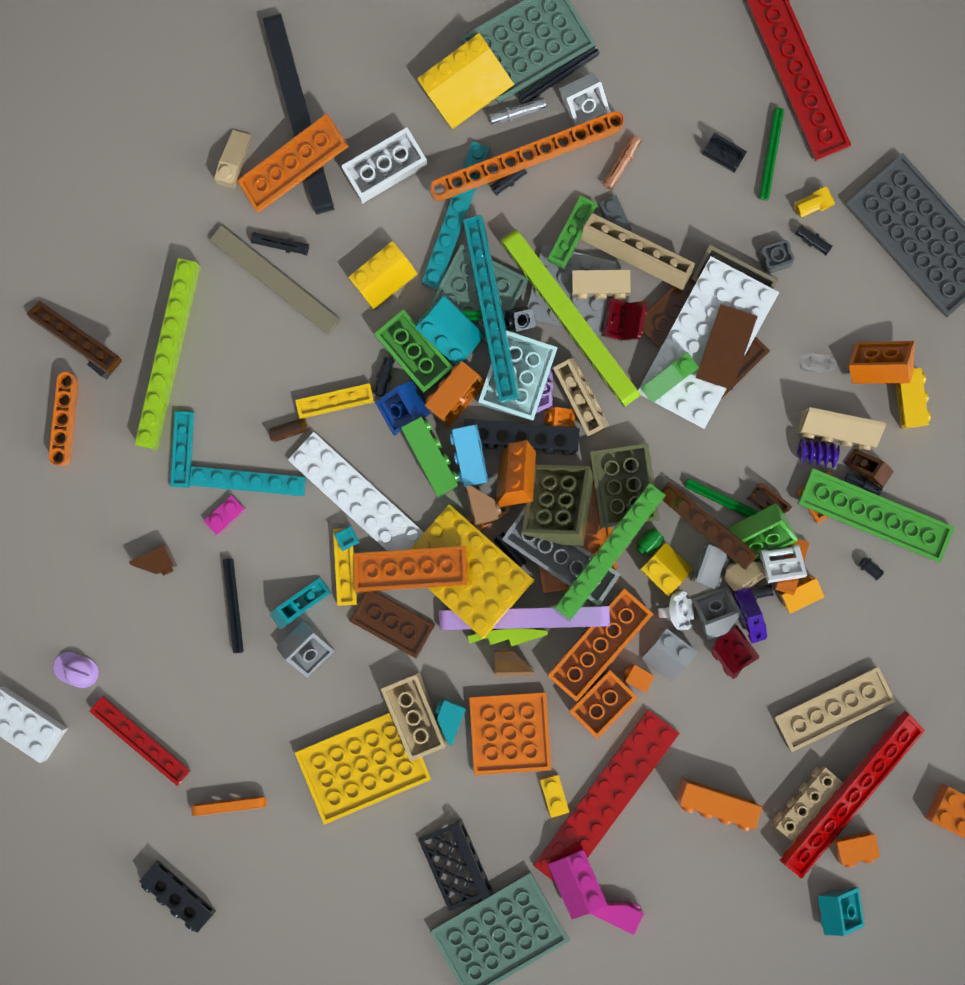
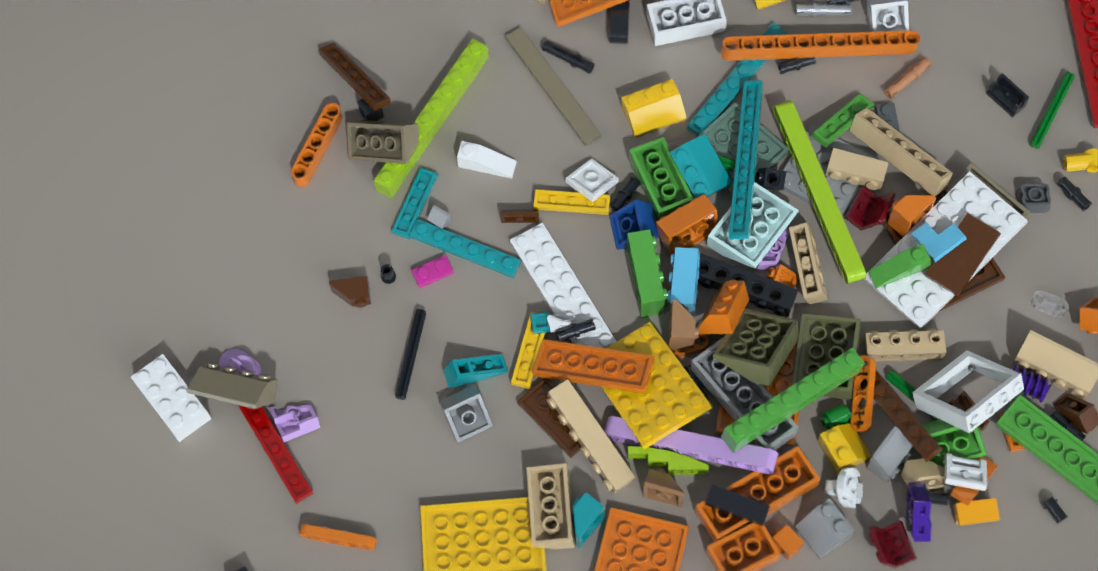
camera: 20 degrees right, 20 degrees down
light grey slope [692,586,742,640] -> none
none -> dark tan slope [187,362,278,409]
none -> lavender slope [269,405,320,442]
none -> dark tan slope [347,120,419,164]
none -> black pin [381,264,396,284]
none -> light grey slope [427,205,451,229]
none -> white slope [457,141,517,179]
none -> white slope [547,315,574,332]
none -> tan brick [547,379,635,494]
none -> black pin [555,318,596,342]
none -> white tile [566,158,619,202]
none -> black tile [705,484,770,526]
none -> orange beam [851,355,876,433]
none -> tan brick [863,329,946,361]
none -> orange slope [888,195,936,237]
none -> medium azure tile [911,222,966,262]
none -> white window [913,351,1024,433]

